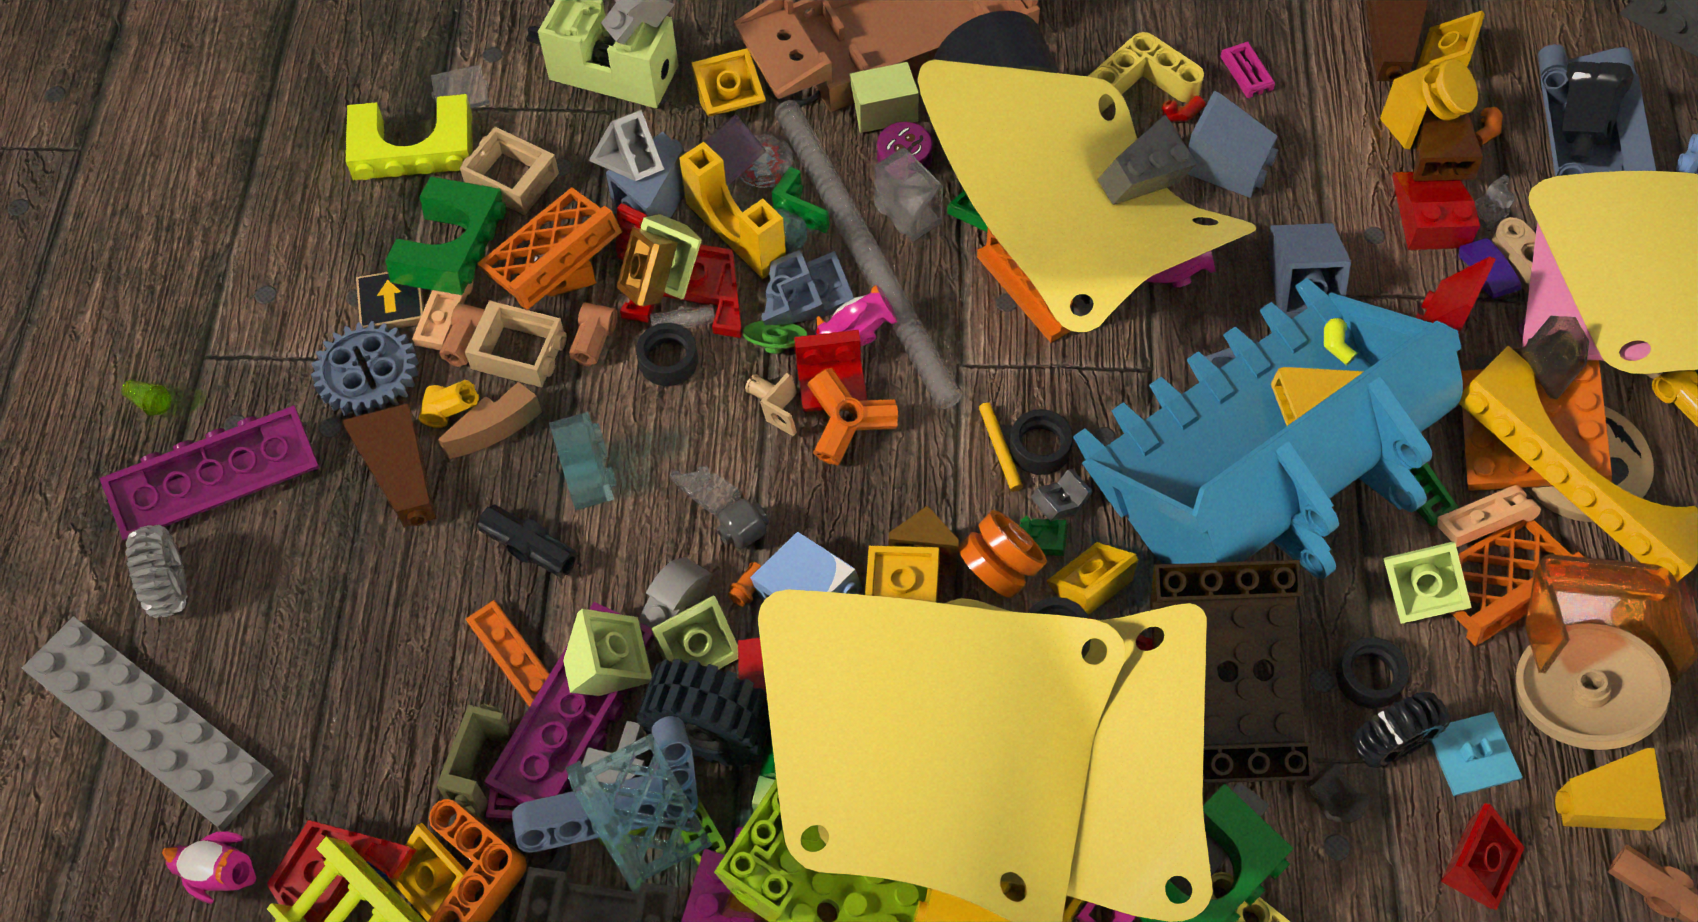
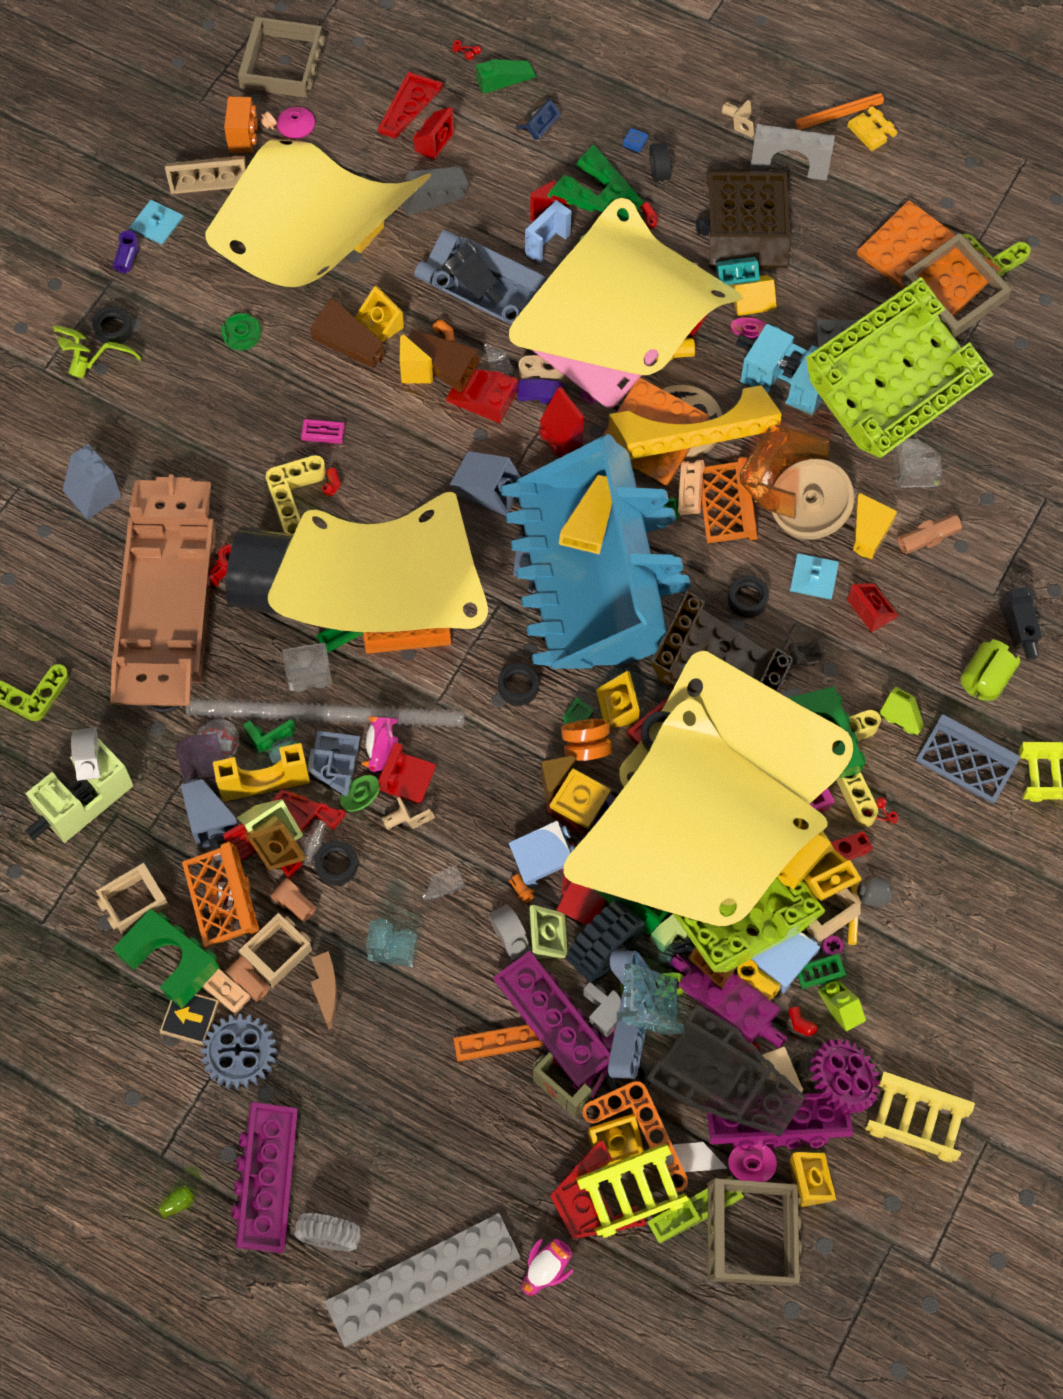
camera: 65 degrees left, 5 degrees up
reddish brown slope [343,403,437,527] -> none
neon yellow arch [346,94,473,180] -> none
yellow piece [418,379,479,428] -> none
clear piece [430,65,490,108] -> none
black piece [477,504,578,578] -> none
yellowish green slope [563,609,652,696] -> none
light grey slope [589,110,664,181] -> none
yellow slope [691,48,766,117] -> none
dark grey head [716,499,769,549] -> none
orange piece [807,368,898,466] -> none
yellowish green slope [849,62,919,133] -> none
magenta head [877,122,933,180] -> none
yellow bar [979,402,1023,492] -> none
flat silver bracket [1030,469,1092,521] -> none
dark grey wedge [1097,114,1197,205] -> none
sand blue slope [1188,91,1279,198] -> none
neon yellow arm [1324,318,1358,366] -> none
black gear [1352,692,1451,768] -> none
yellowish green slope [1383,541,1472,624] -> none
yellow head [1422,59,1478,121] -> none
clear smoke piece [1497,315,1589,399] -> none

